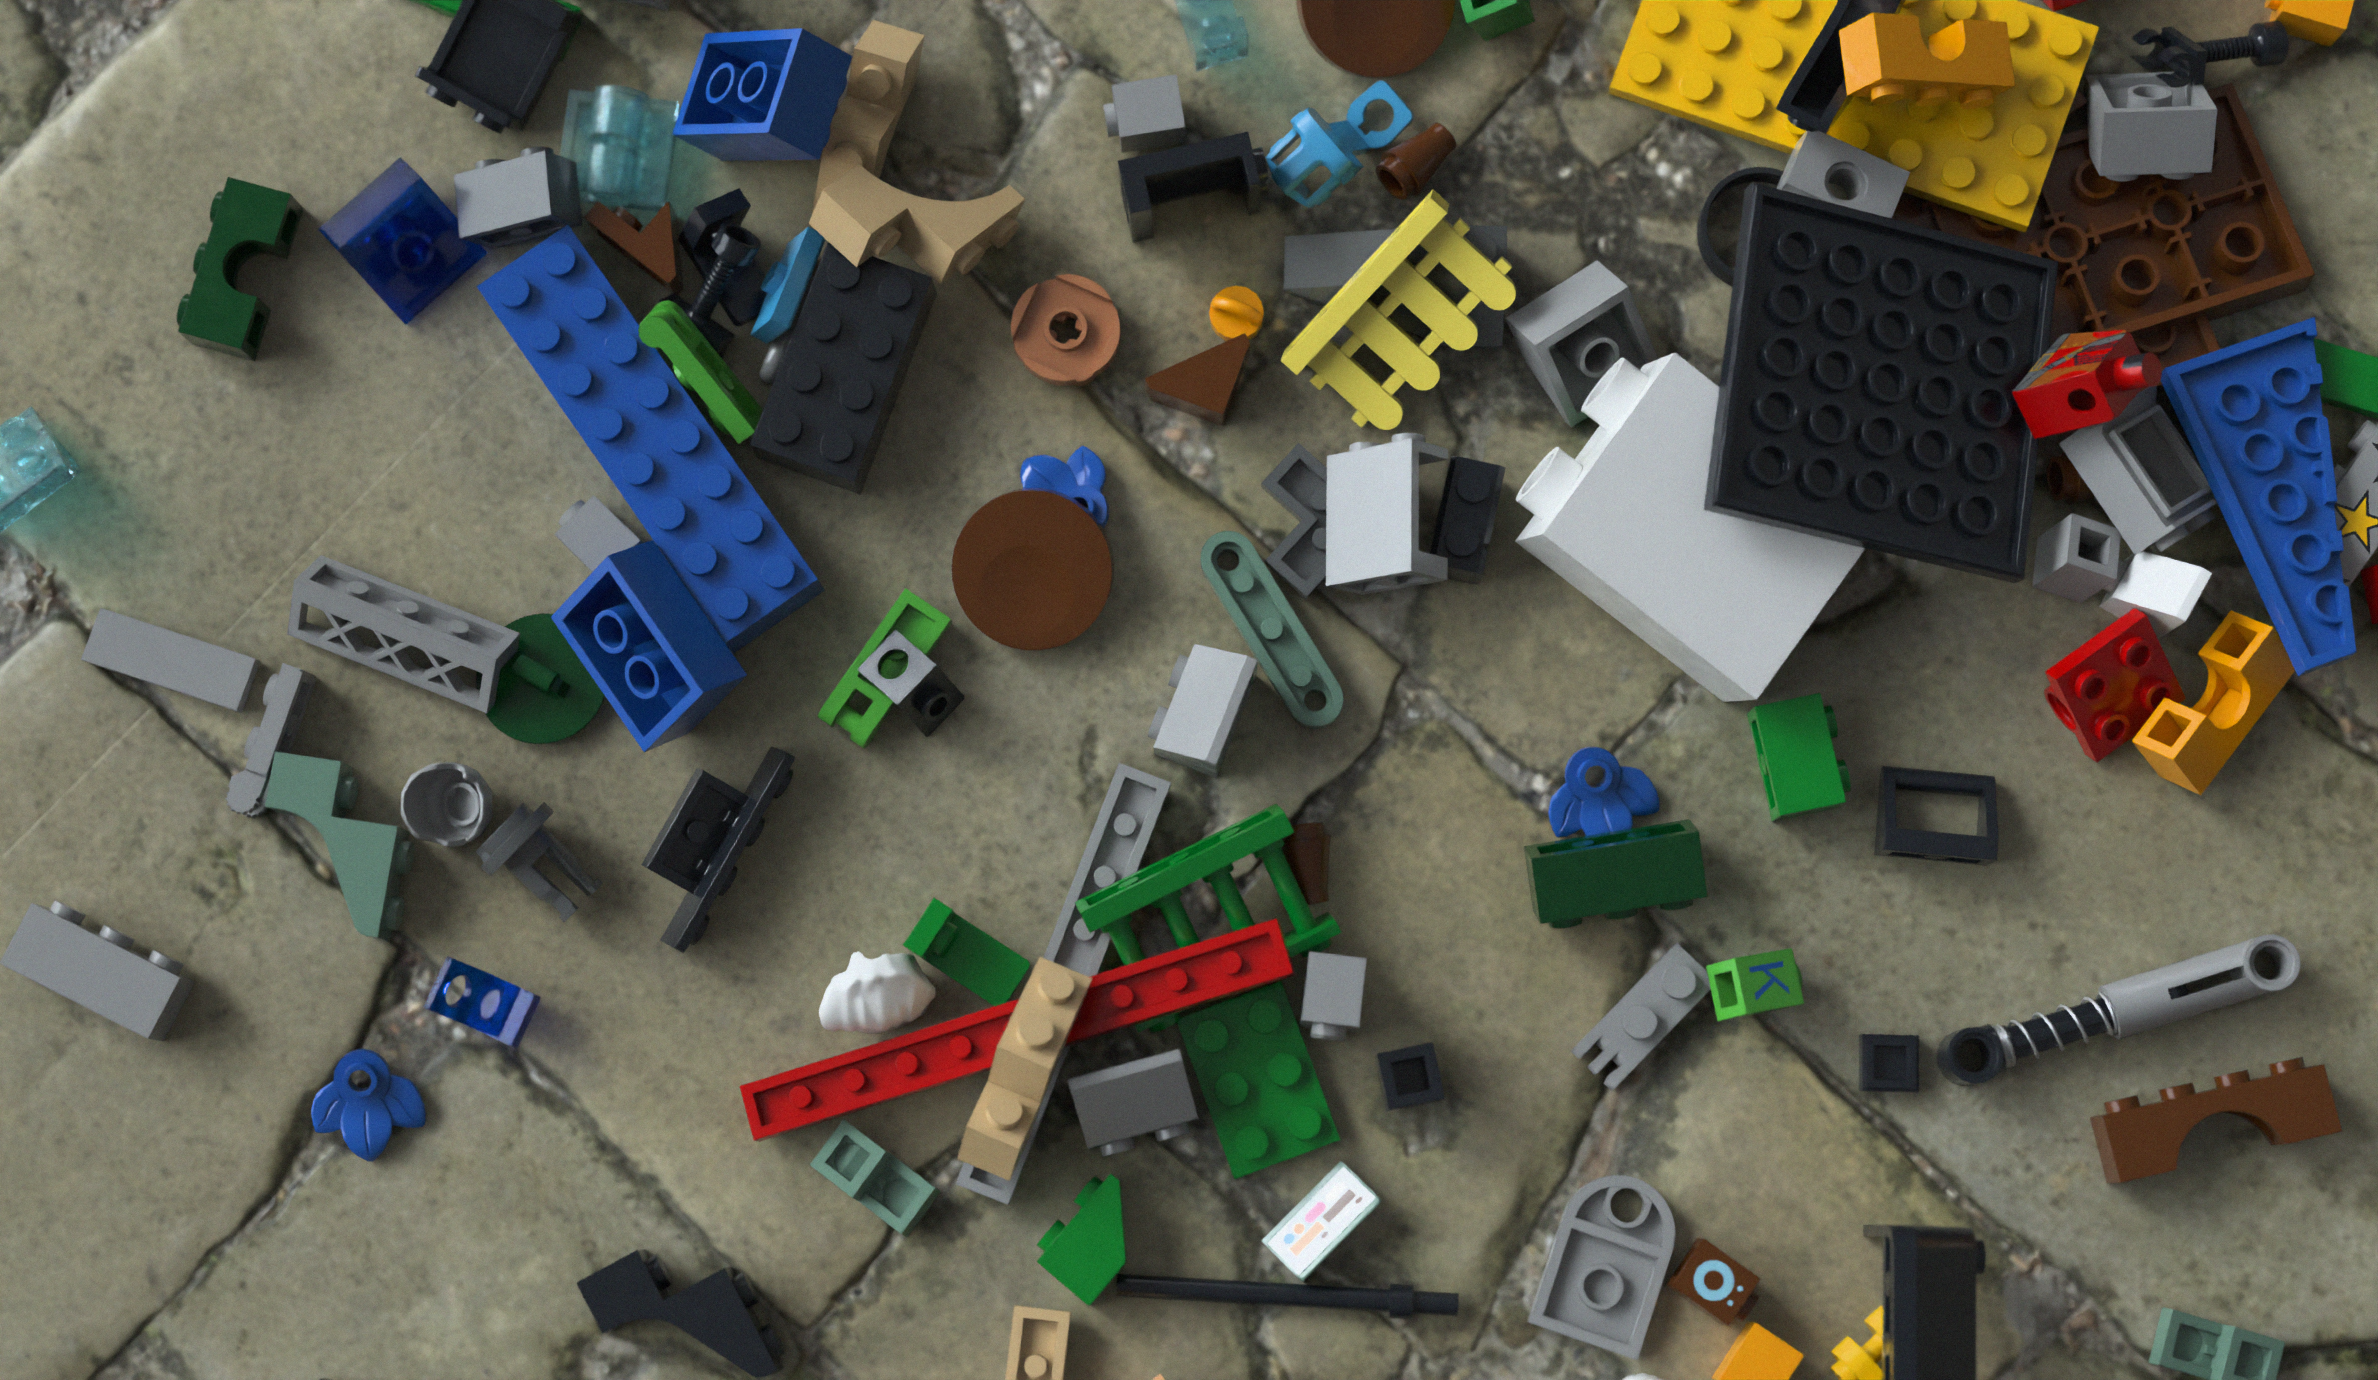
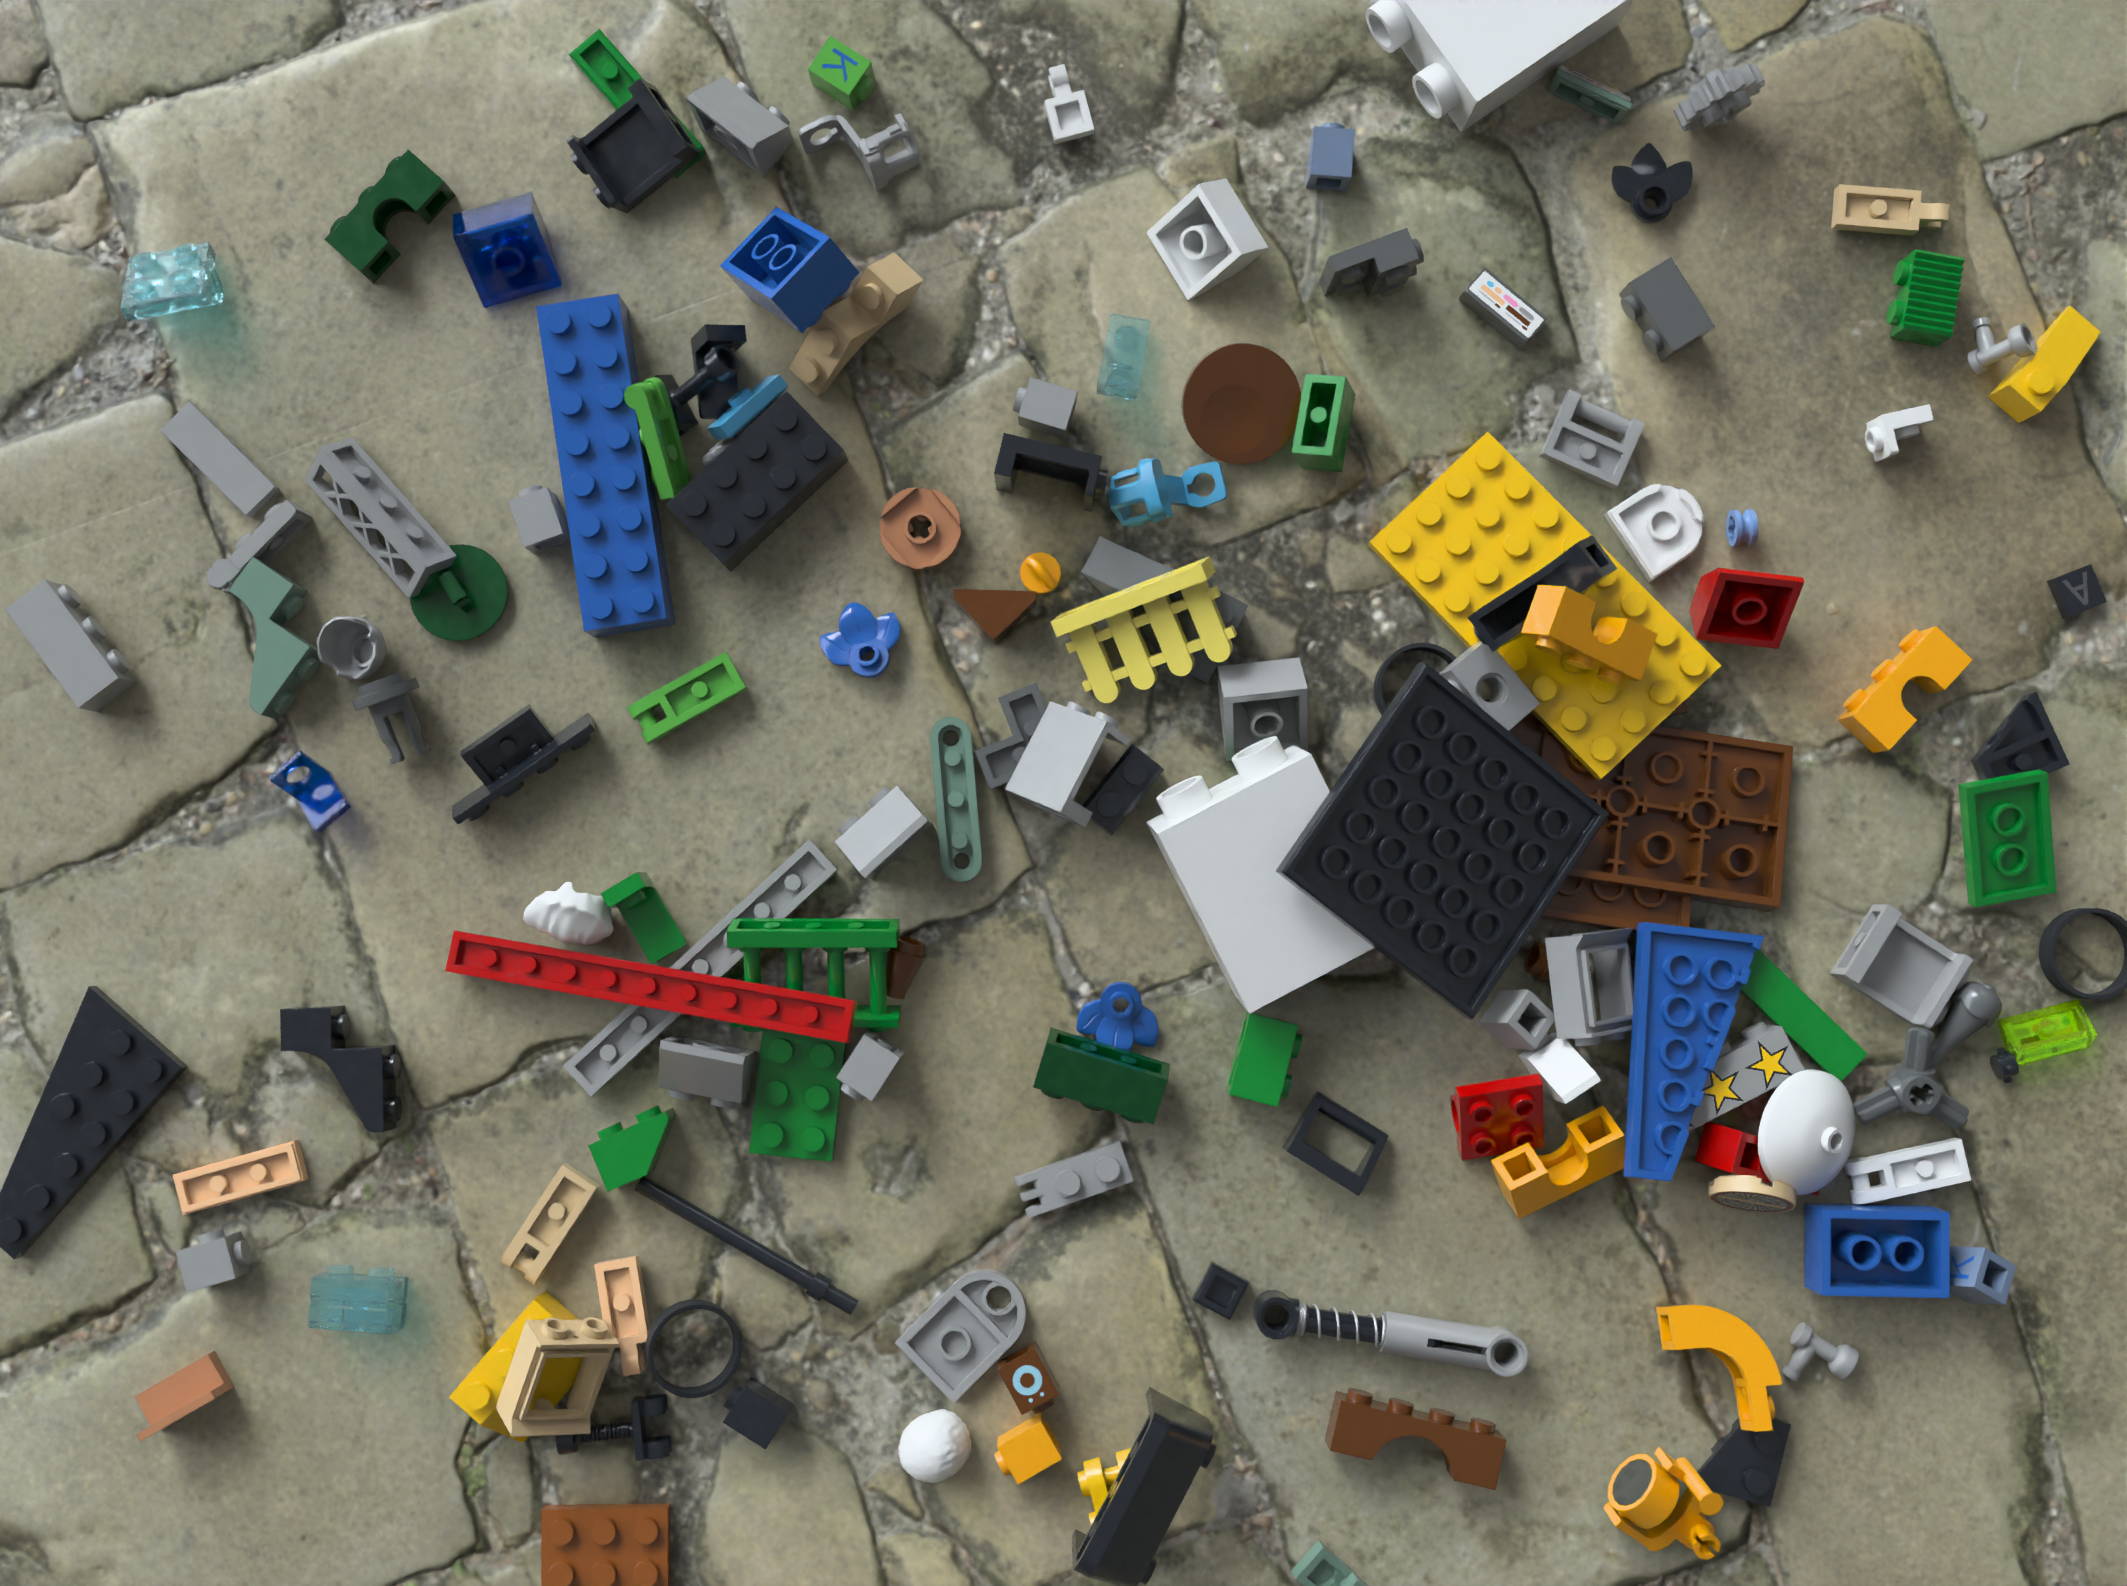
camera: 20 degrees right, 5 degrees up
blue plate [311,1049,426,1162] -> none
brick [454,147,582,249] -> none
blue brick [551,540,747,752] -> none
clear light blue plate [560,85,680,212] -> none
reddish brown slope [584,201,684,295] -> none
tan arch [809,164,1025,284] -> none
sand green slope [810,1119,941,1237] -> none
black bracket [858,630,965,737] -> none
reddish brown piece [952,488,1114,651] -> none
tan arch [957,956,1092,1181] -> none
slope [1261,1161,1382,1282] -> none
black brick [1374,1042,1445,1112] -> none
reddish brown cone [1376,123,1456,200] -> none
bright green brick [1706,948,1804,1021] -> none
red torso [2012,330,2162,439] -> none
light grey slope [2084,72,2217,181] -> none
black bar [2130,21,2289,88] -> none

